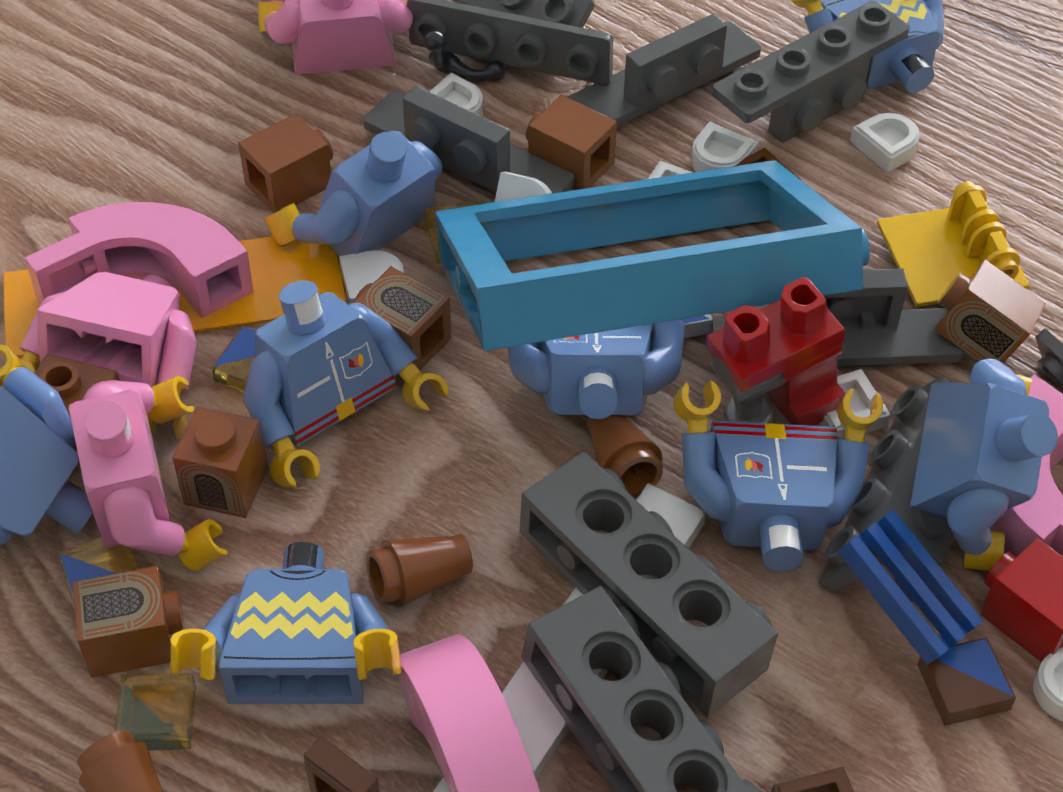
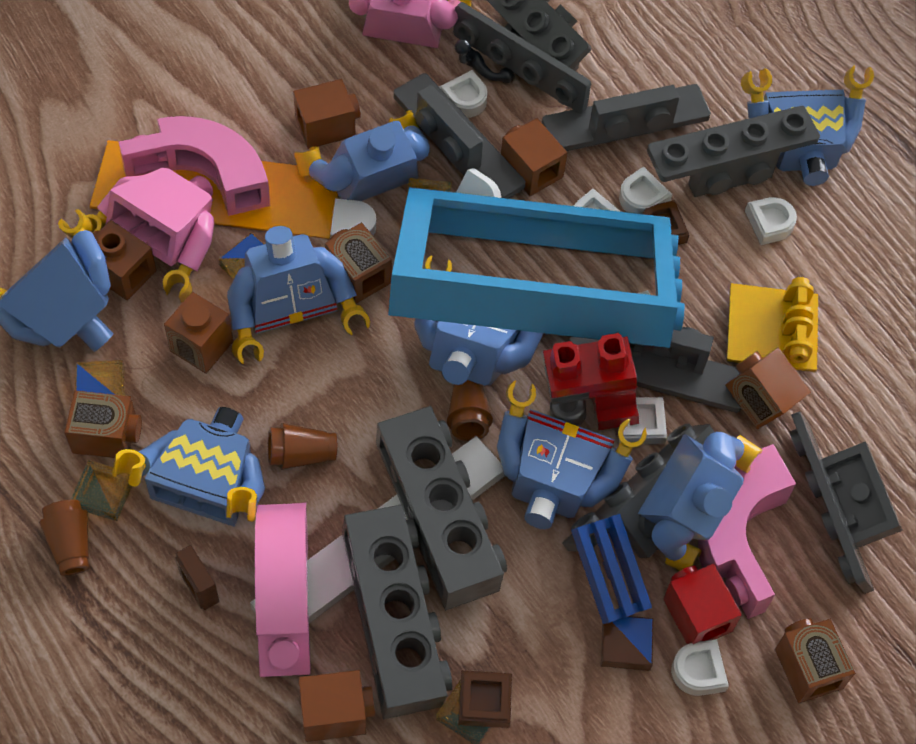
camera: 15 degrees right, 10 degrees up
bright pink torso [69,376,228,571] -> none

